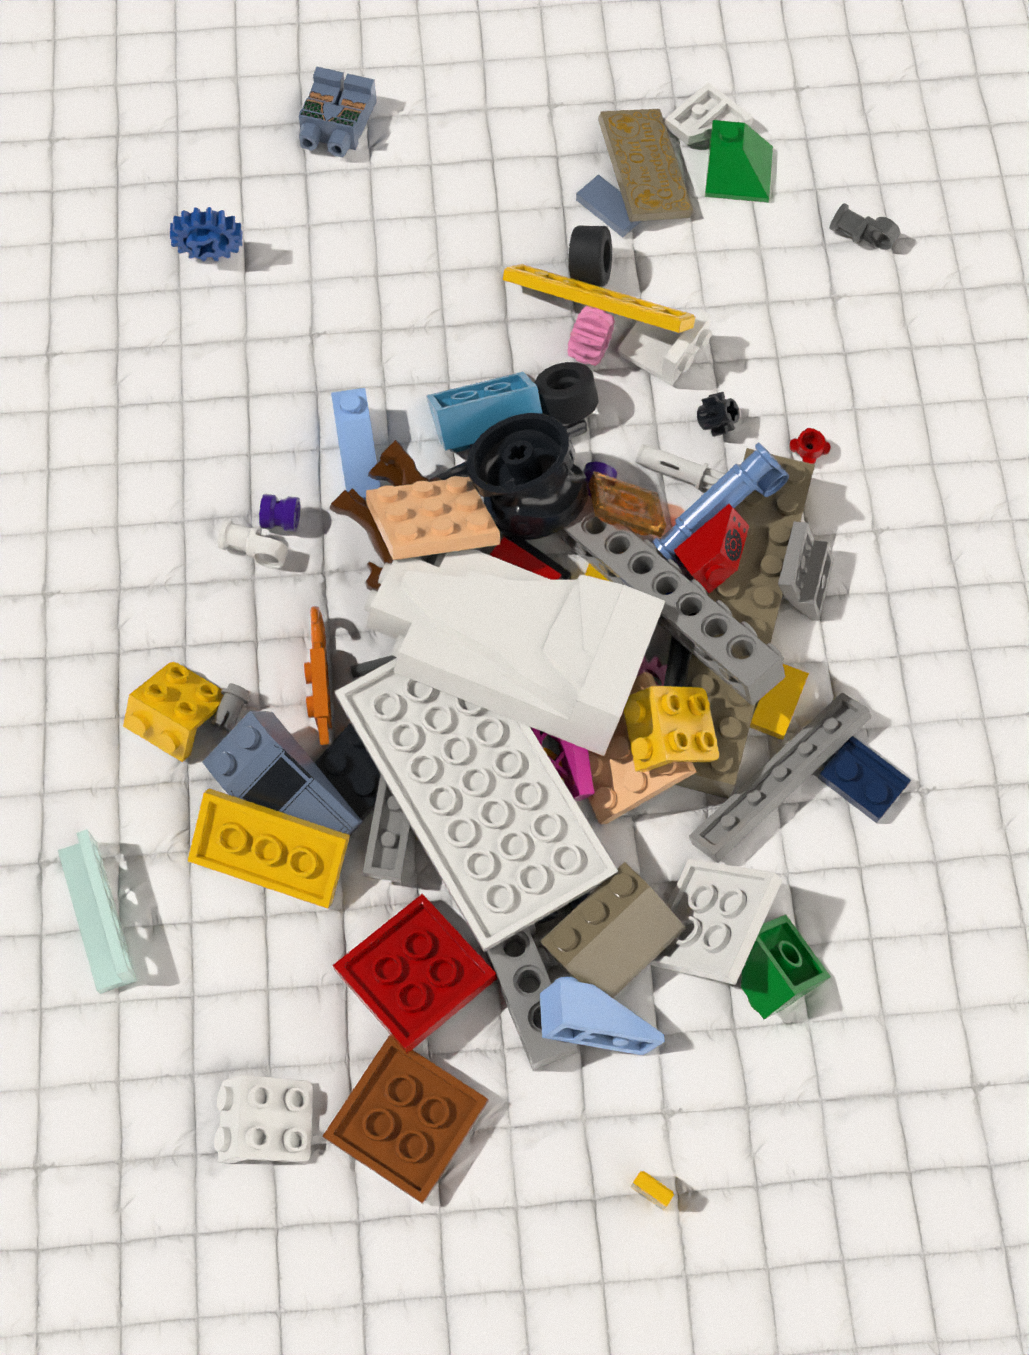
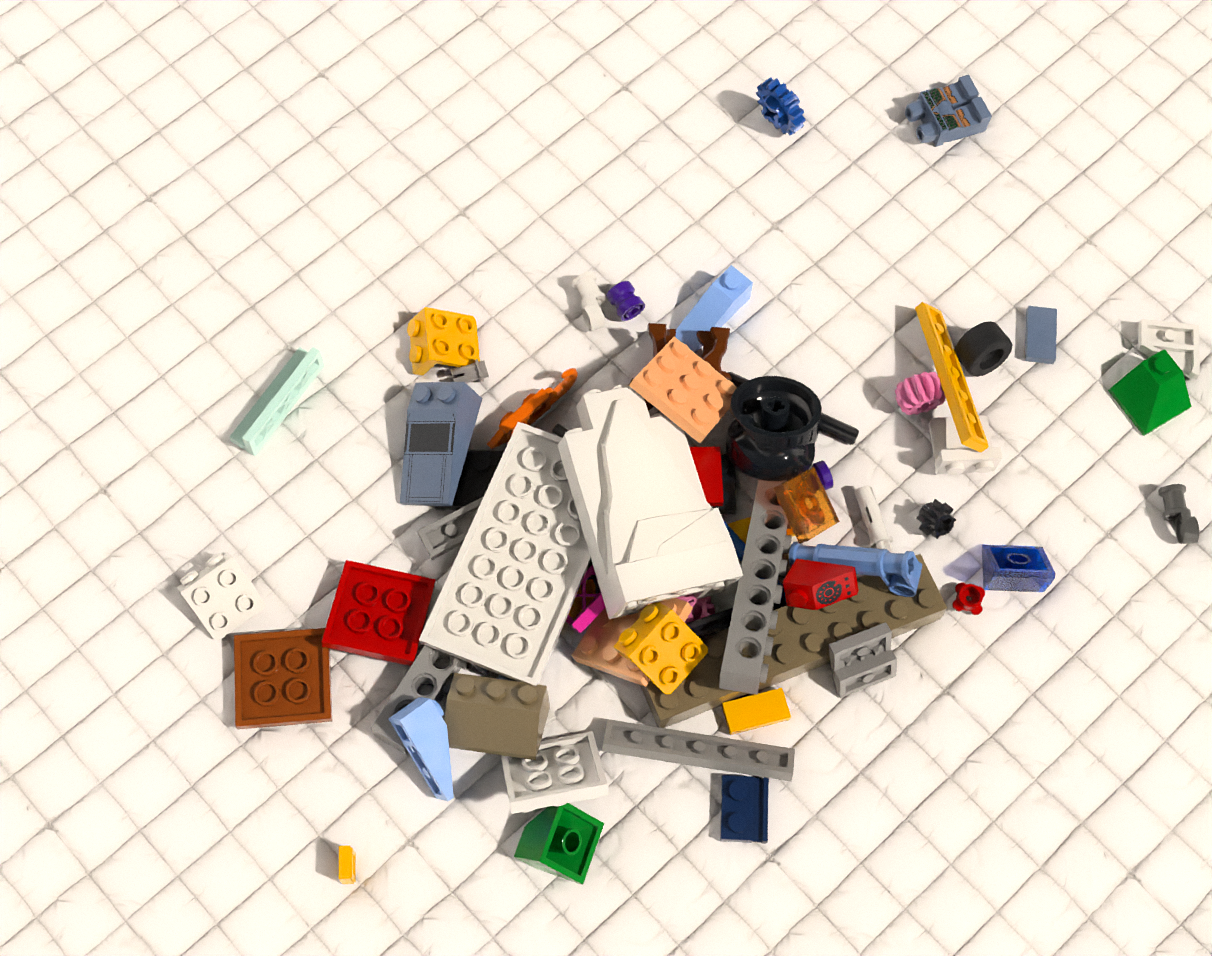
camera: 50 degrees right, 0 degrees up
yellow plate [187,788,350,909] -> none
dark azure slope [426,372,542,452] -> none
black tyre [534,362,599,424] -> none
dark tan tile [598,109,693,222] -> none
none -> clear blue slope [982,544,1056,592]

